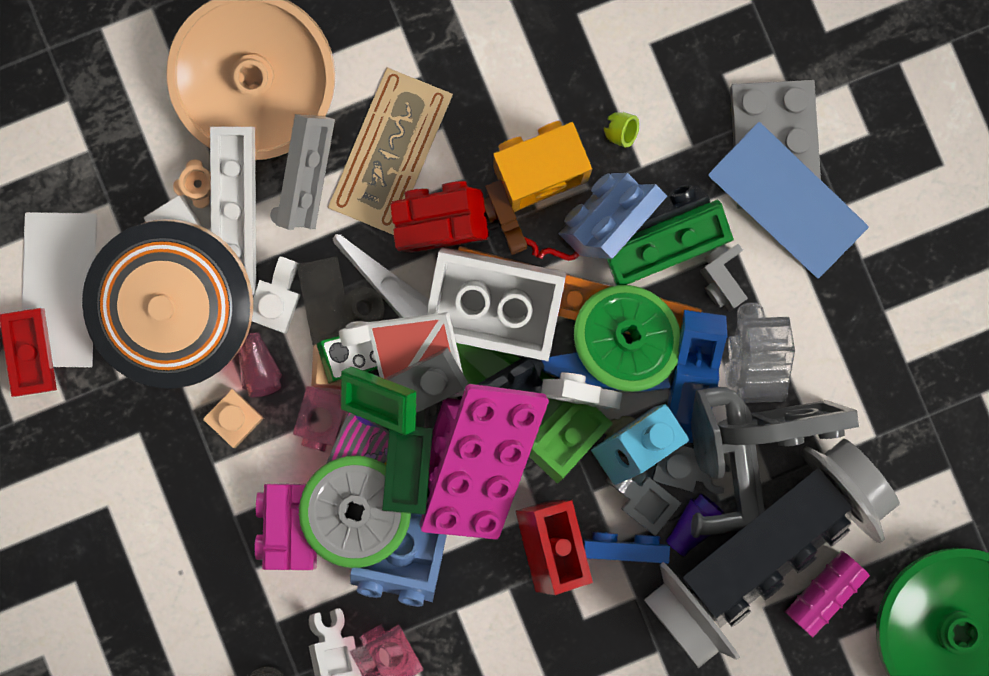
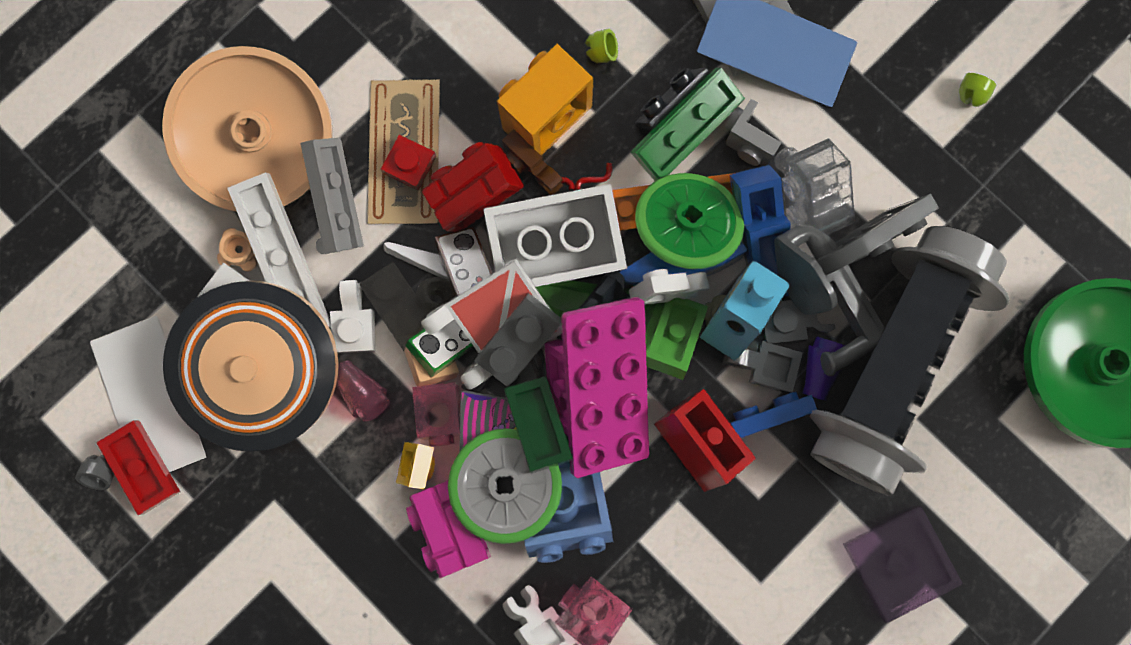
camera: 20 degrees left, 5 degrees down
light nougat plate [203,389,264,448] -> none
green tile [341,366,417,435] -> none
medium blue plate [558,173,667,259] -> none
dark pink axle [785,550,870,638] -> none
none -> red plate [380,134,437,191]
none -> yellow plate [396,442,435,490]
none -> white tile [435,227,493,297]
none -> lime hinge [959,73,997,107]

